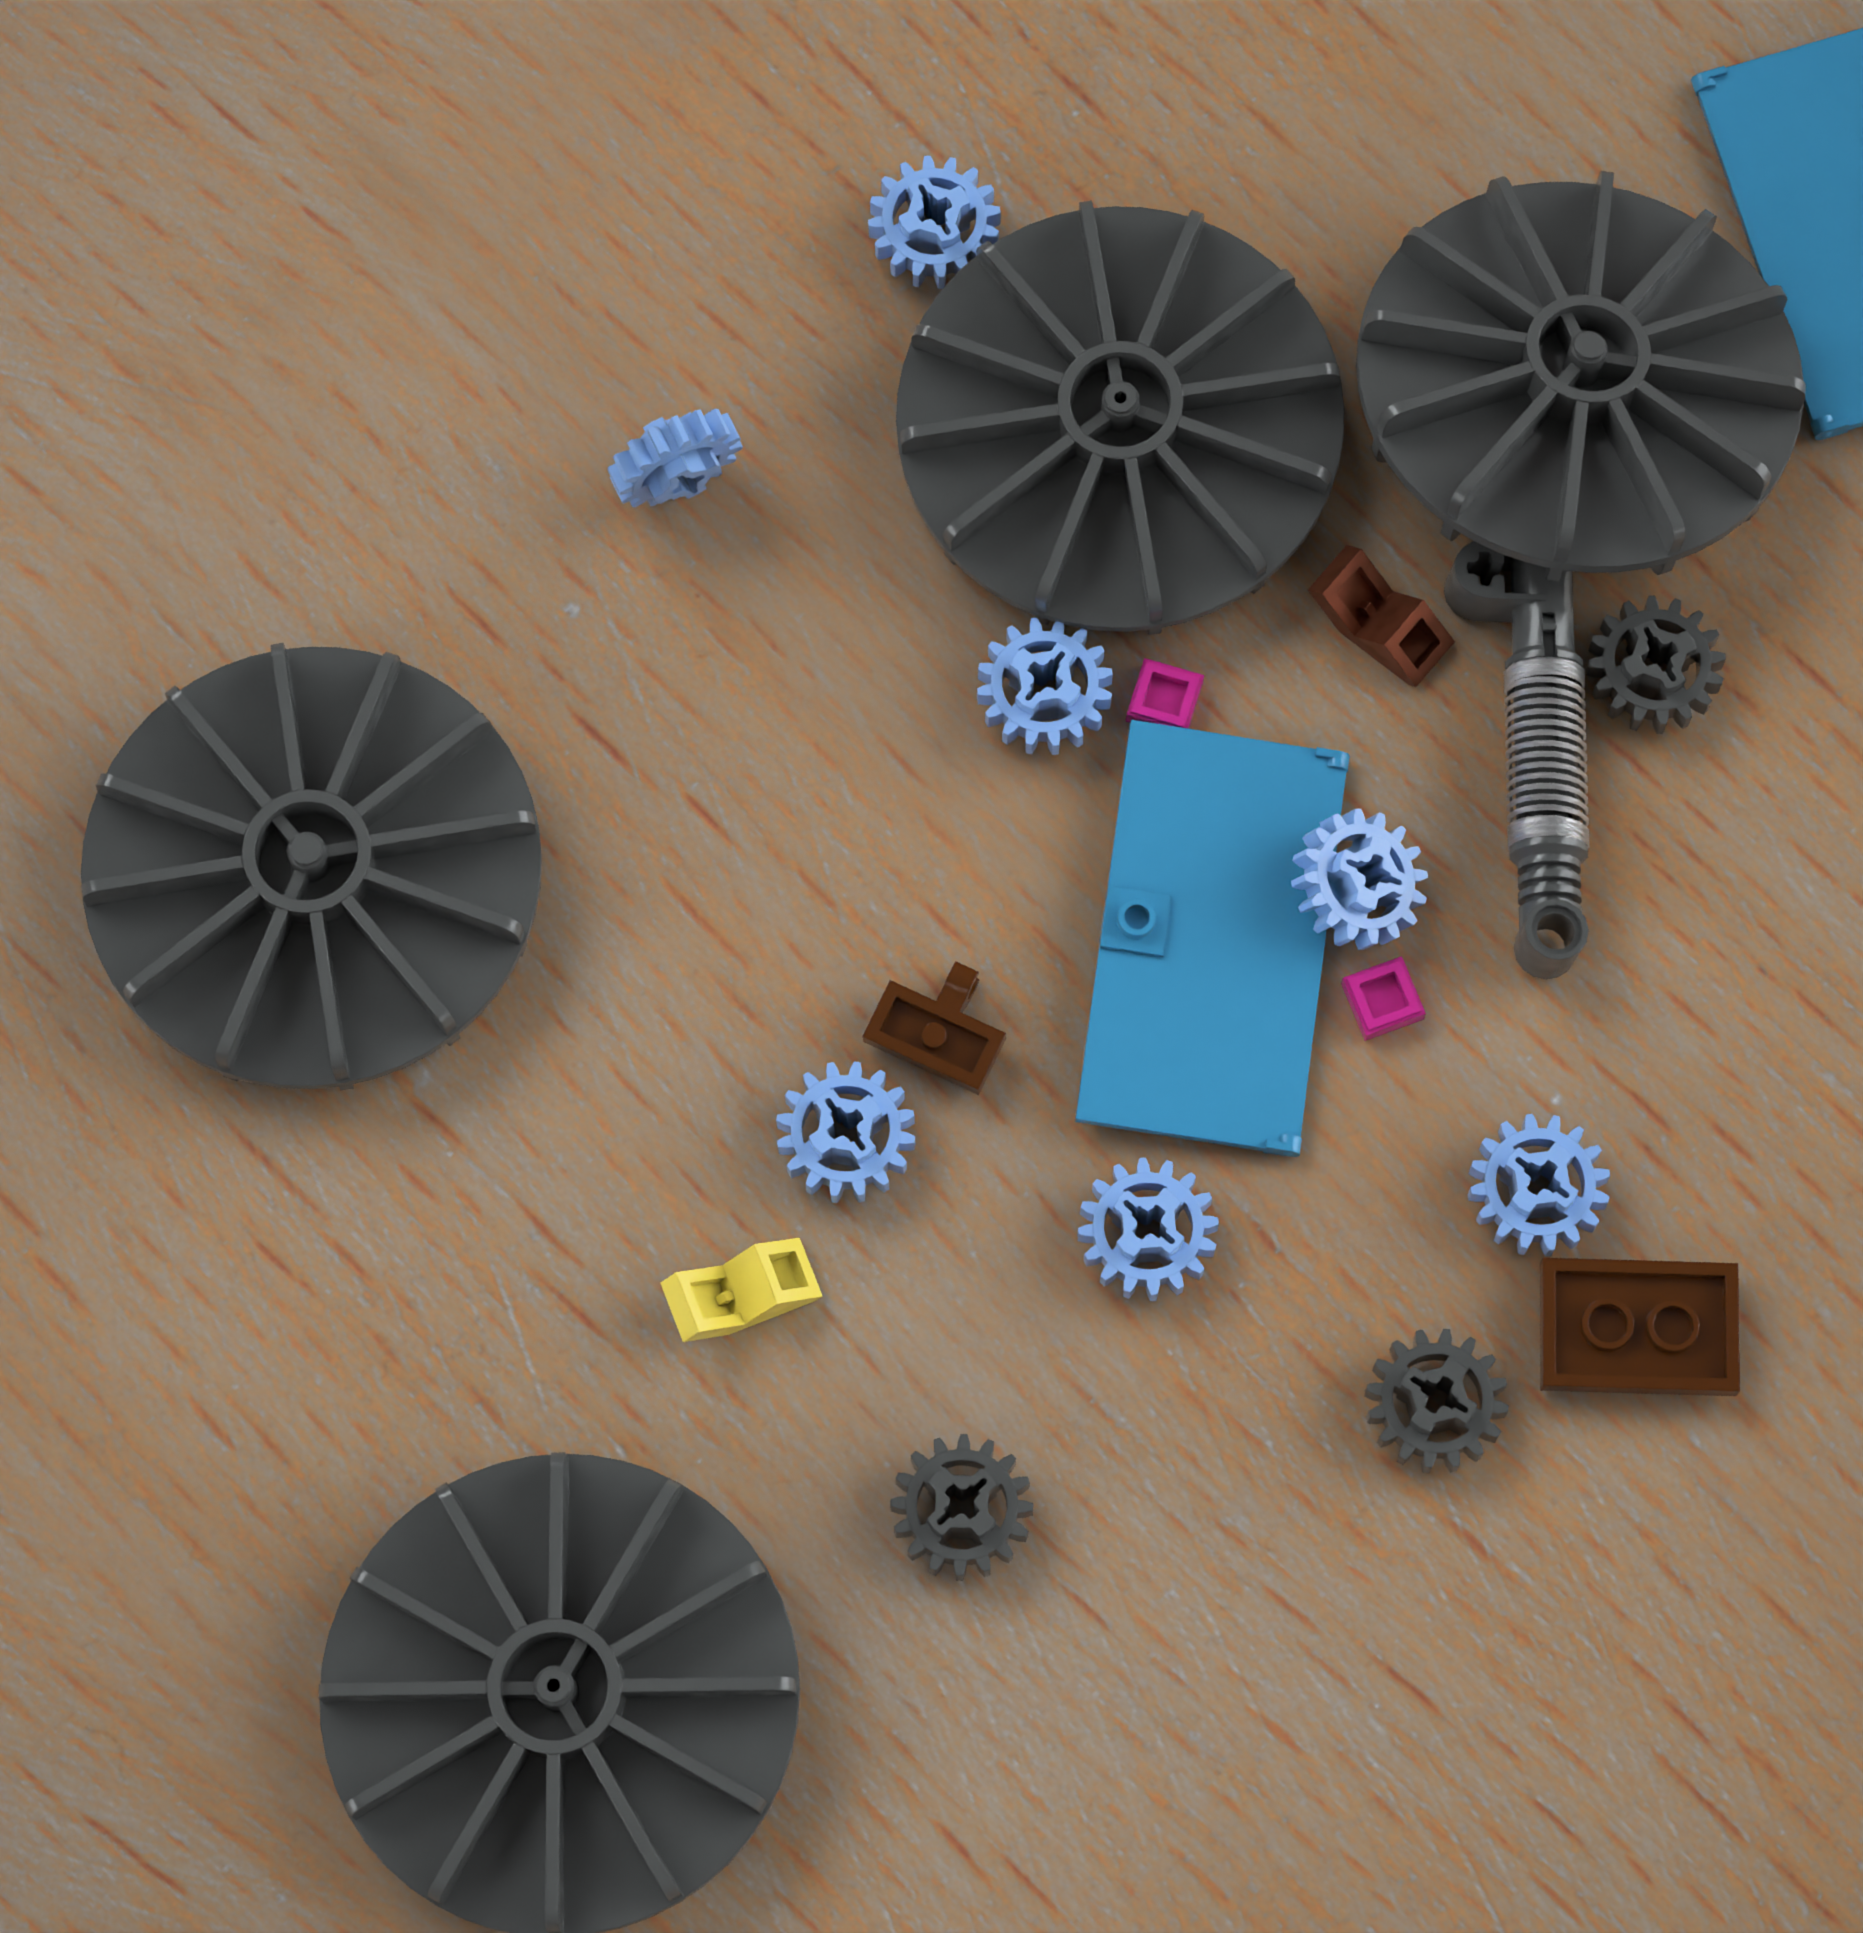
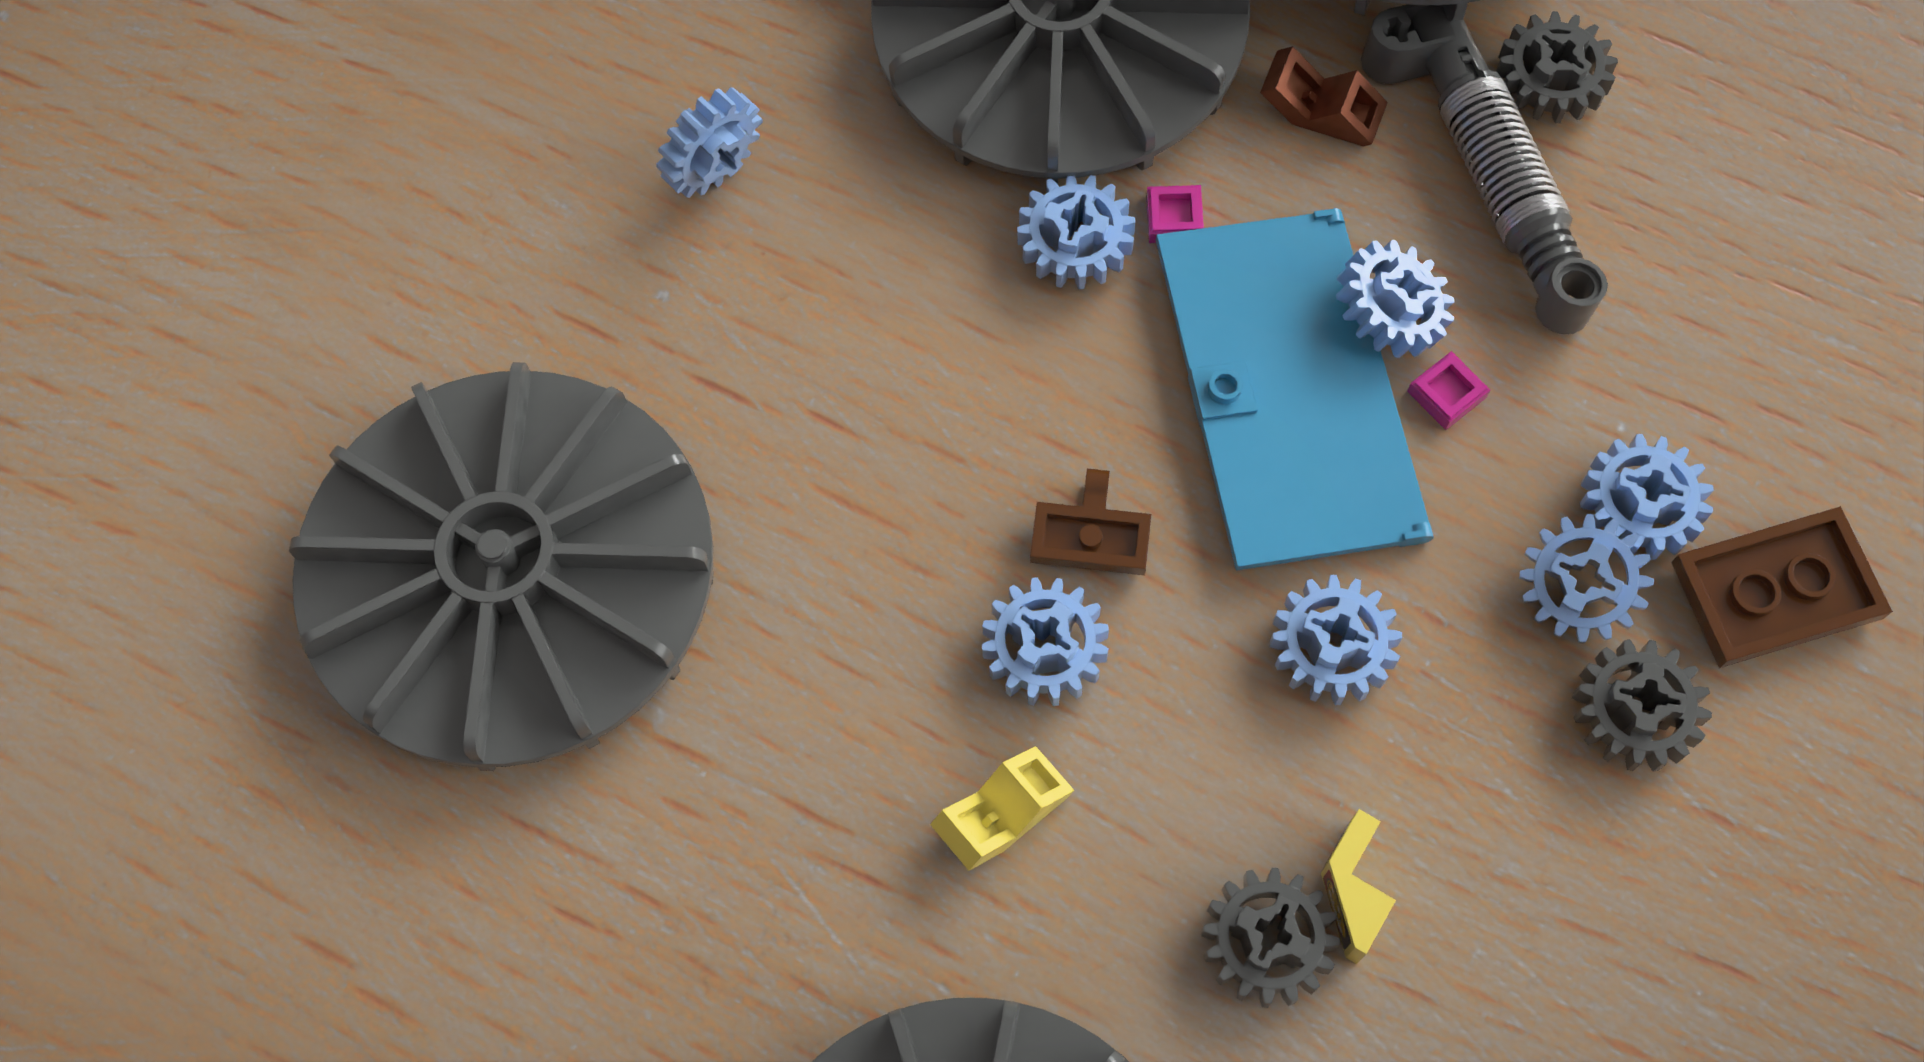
camera: 15 degrees left, 5 degrees down
none -> light yellow slope [1321,809,1396,964]
none -> light blue gear [1519,514,1654,643]

